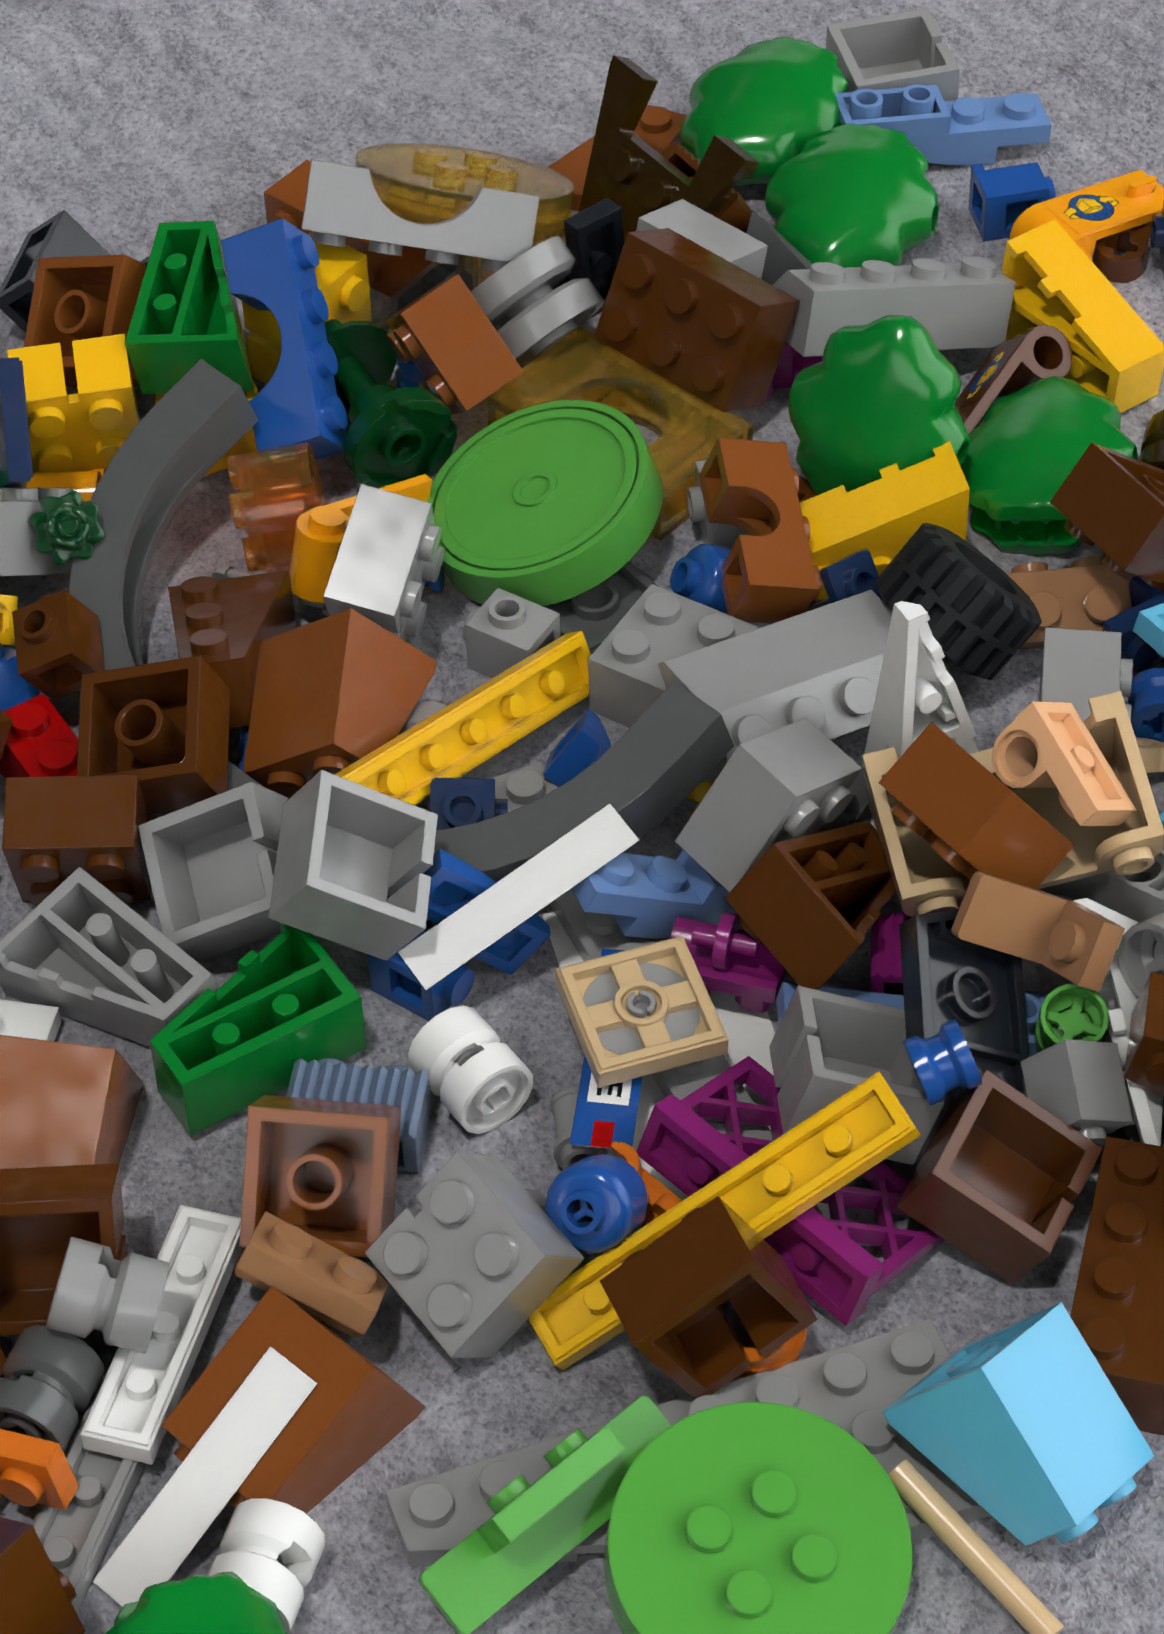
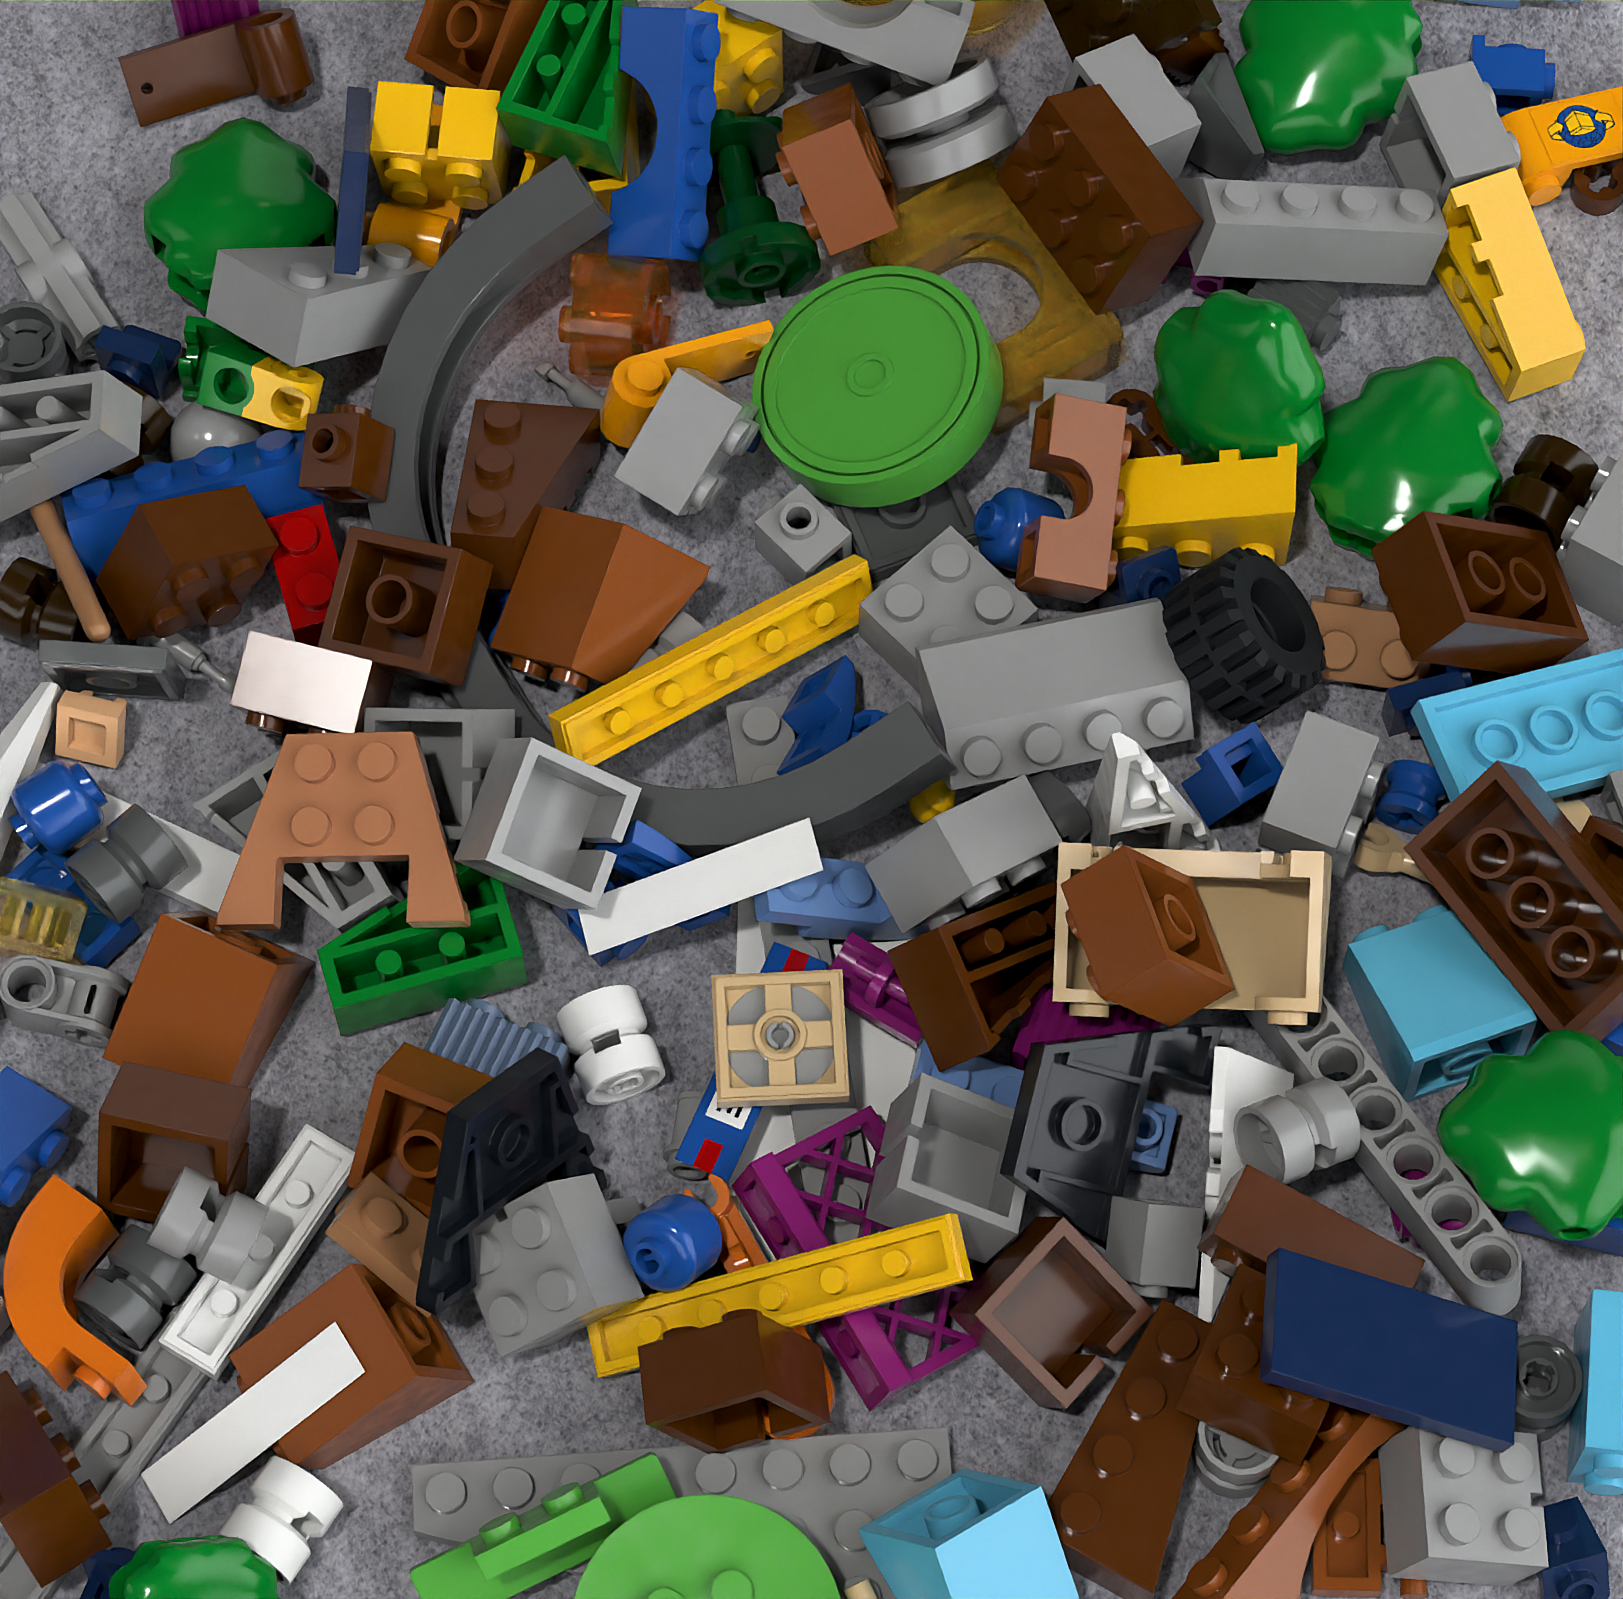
camera: 15 degrees right, 20 degrees up
dark green plant [30,491,104,565] -> none
dark blue bracket [430,778,508,830] -> none
black plate [553,198,624,319] -> none
blue wheel [902,1019,983,1106] -> none
medium nougat bracket [951,872,1125,992] -> none
reddish brown door [955,325,1072,434] -> none
light nougat plate [992,702,1136,826] -> none
bright green wheel [1034,983,1109,1052] -> none
none -> nougat wing [217,731,471,930]
none -> black wing [415,1047,607,1316]
none -> blue brick [1181,722,1283,827]
none -> light grey piece [1379,61,1521,211]

